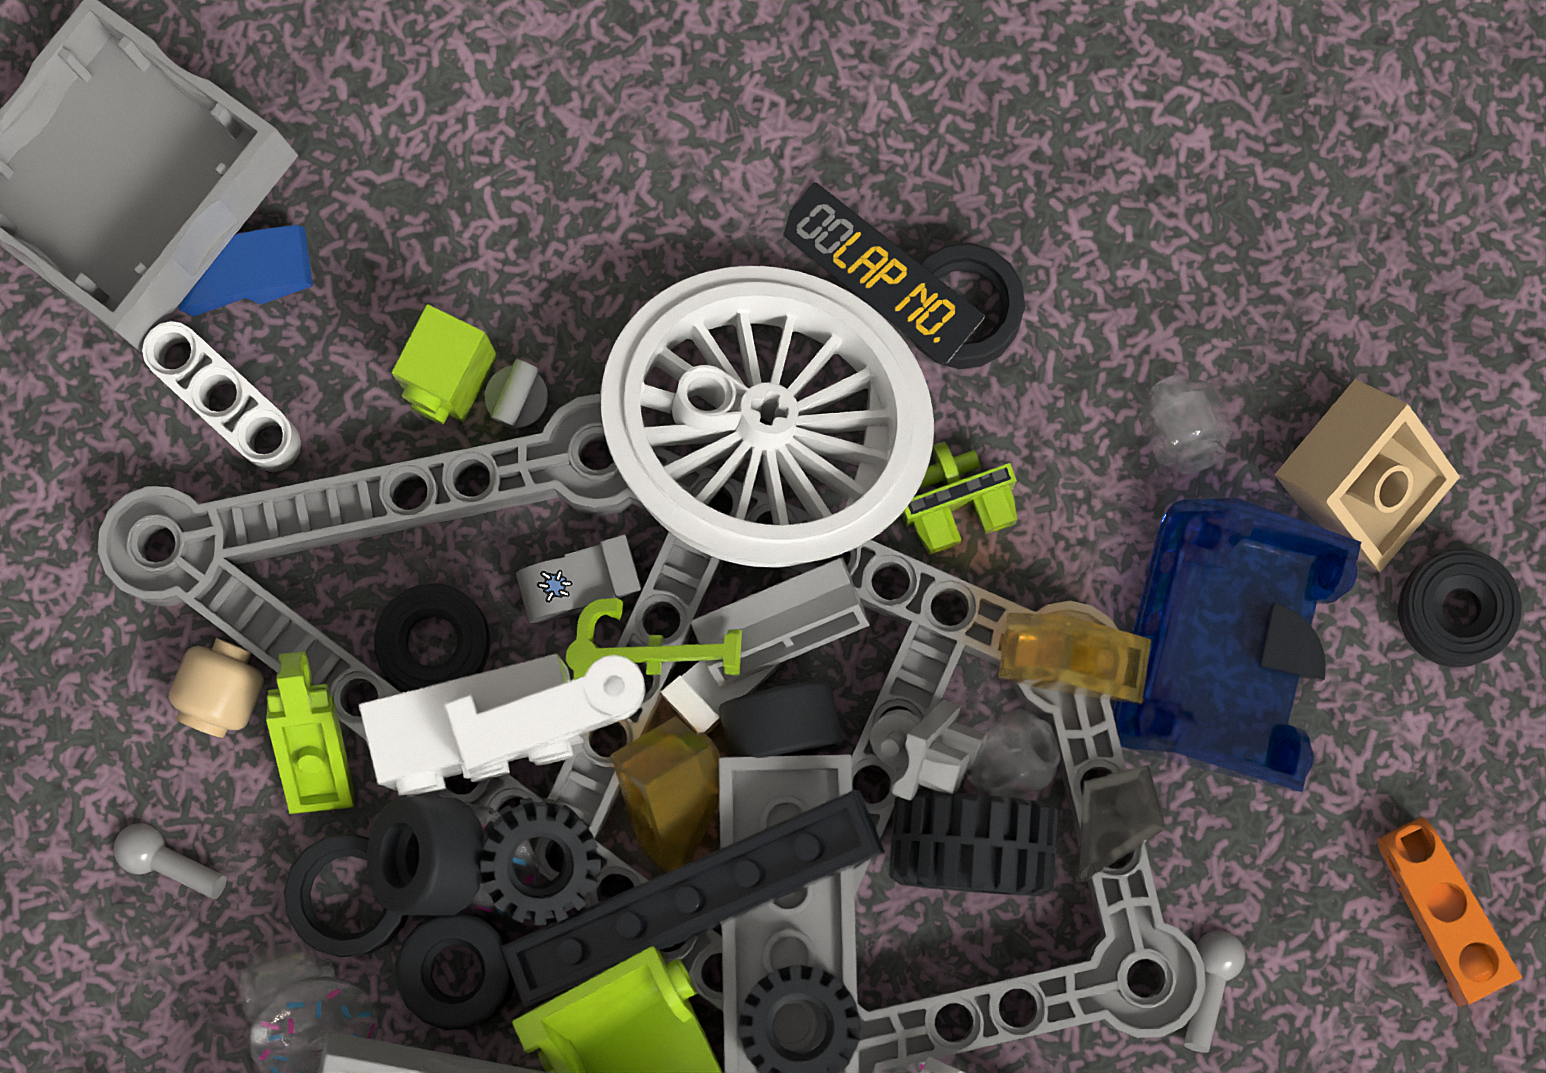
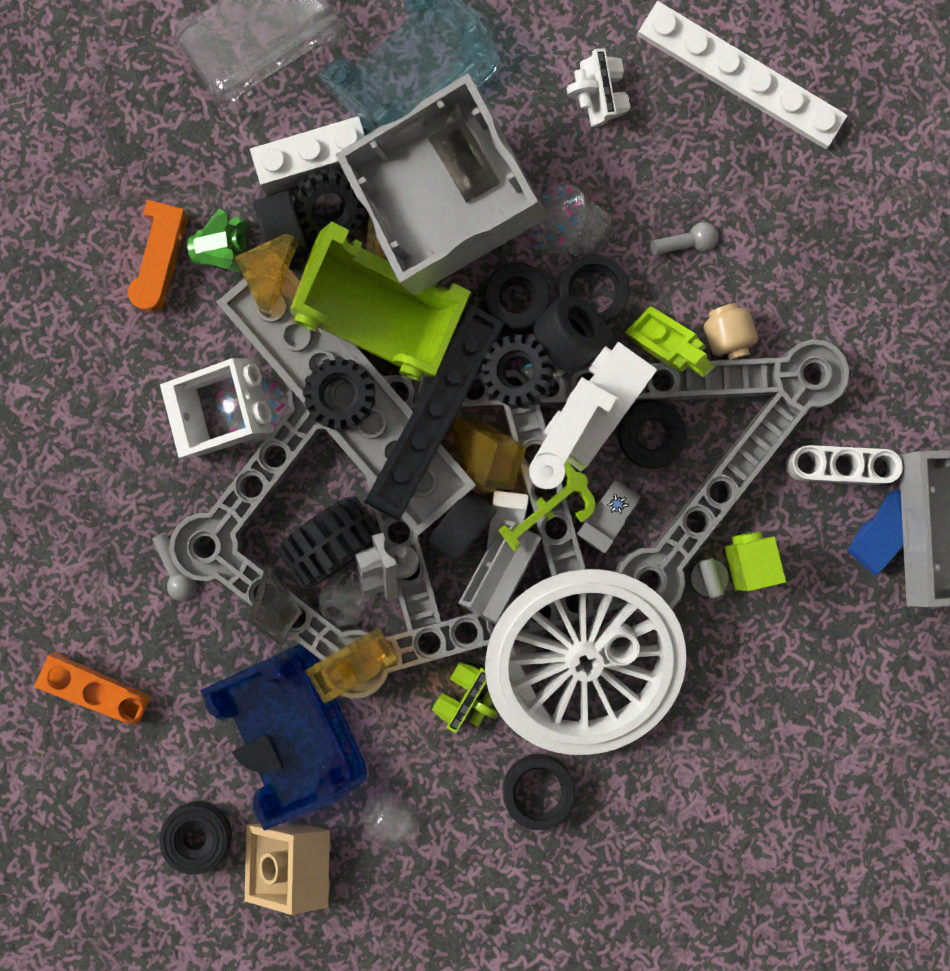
camera: 130 degrees right, 5 degrees up
black sticker [783,182,984,364] -> none

